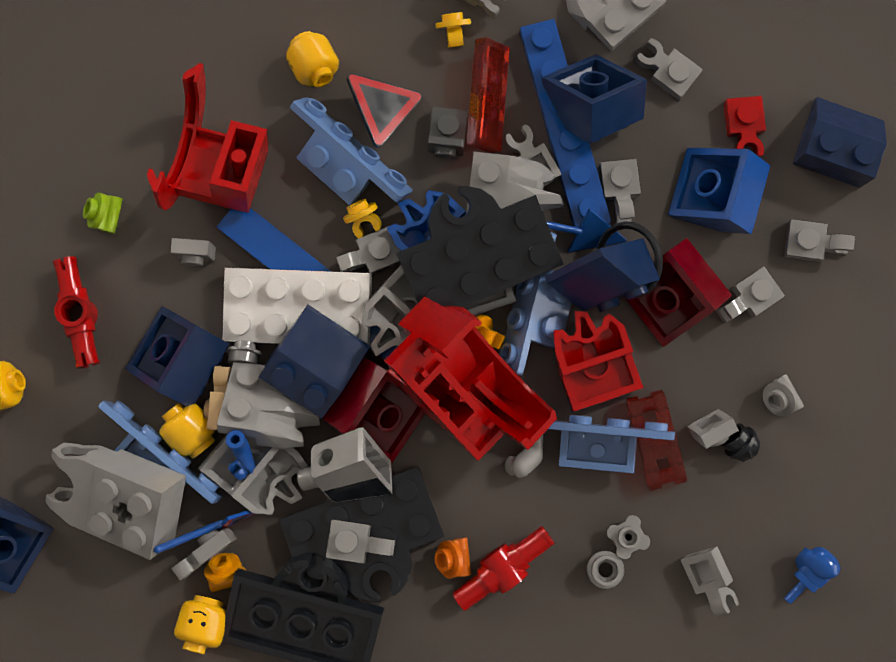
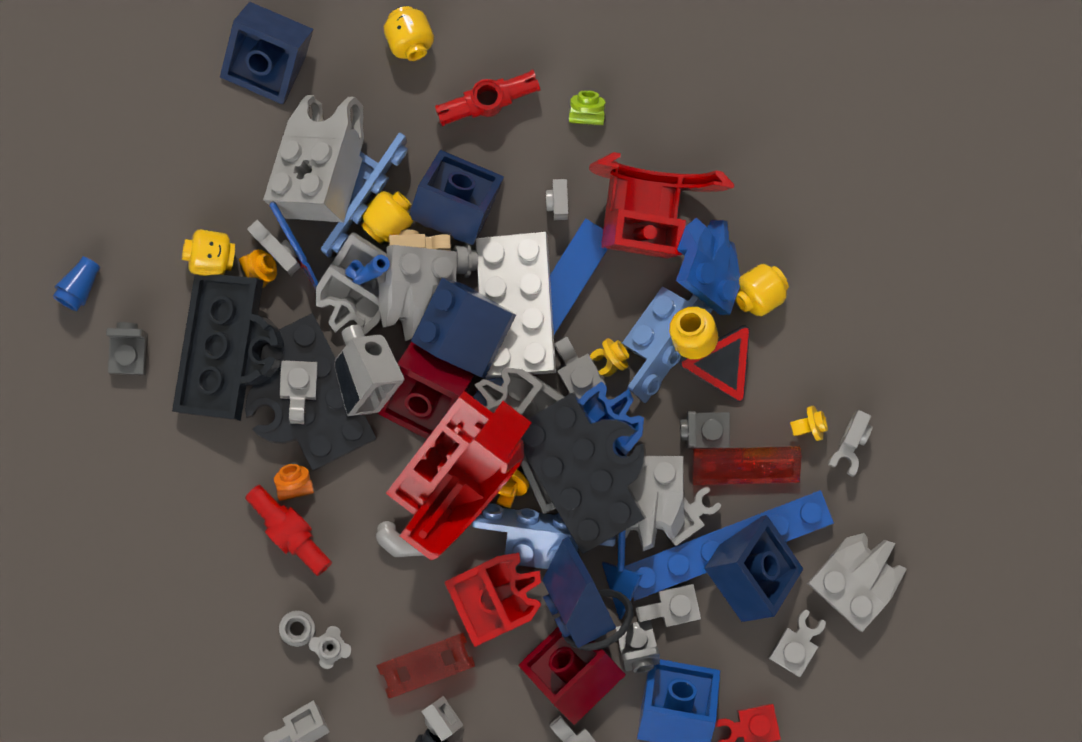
camera: 85 degrees right, 0 degrees up
medium blue bracket [548,415,675,473] -> none
none -> dark grey bracket [616,620,660,673]
none -> yellow head [669,307,718,359]
none -> blue plate [676,218,740,315]

